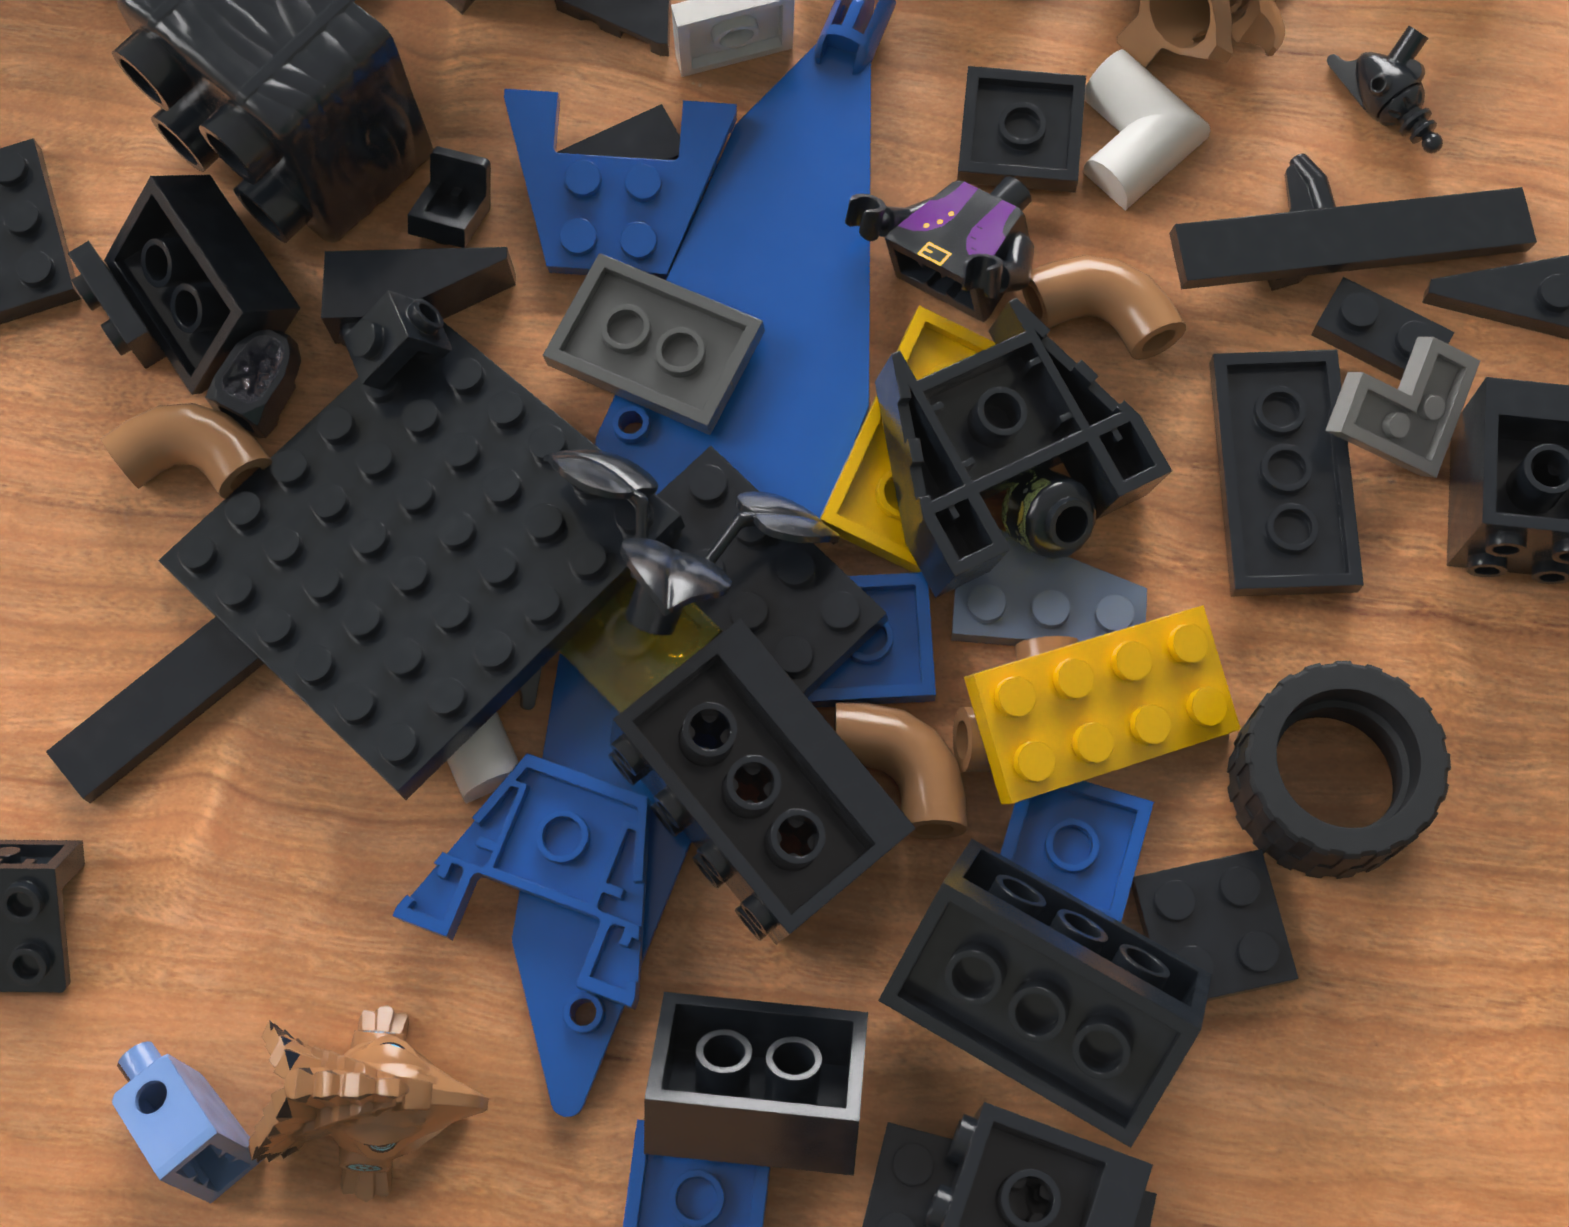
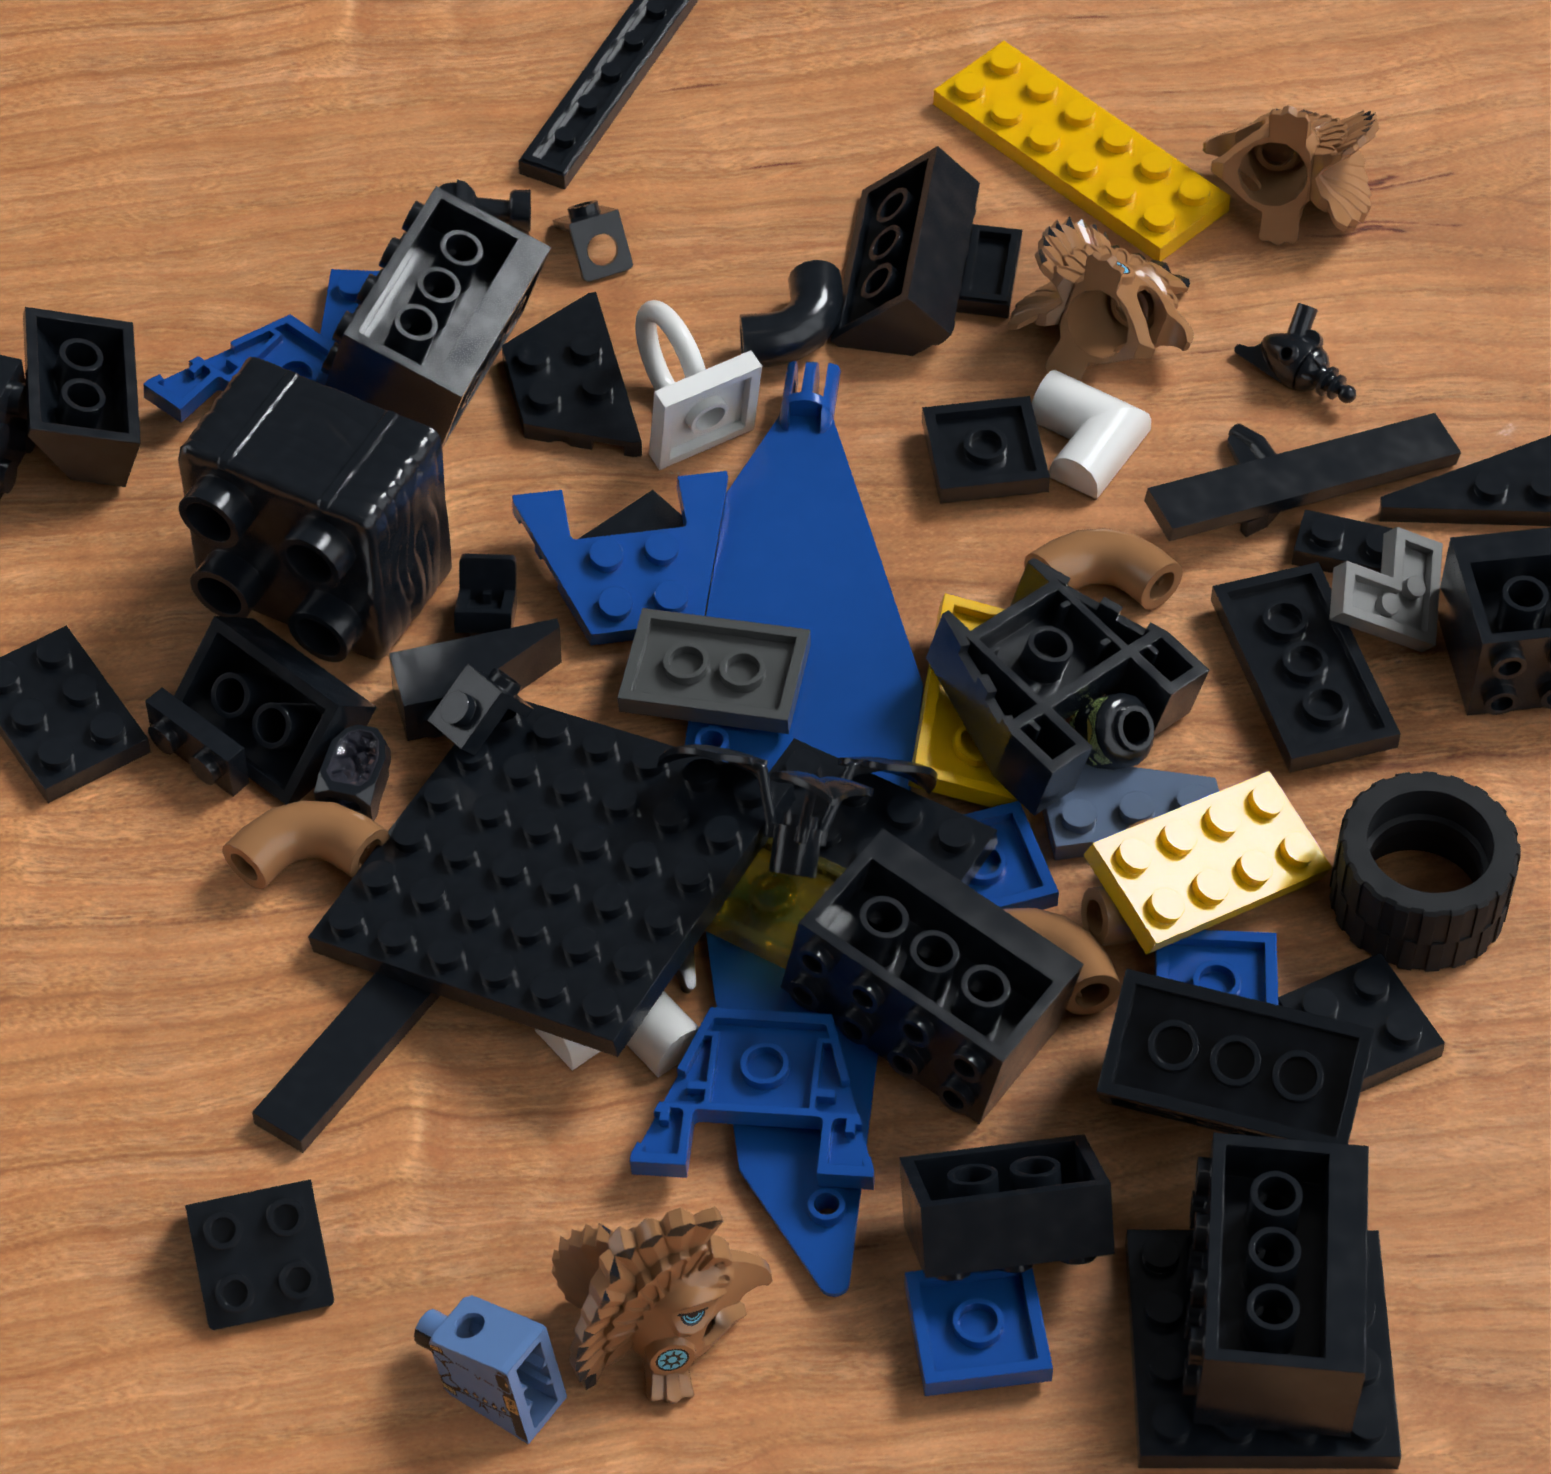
camera: 20 degrees left, 20 degrees down
black torso [845,176,1034,322] -> none

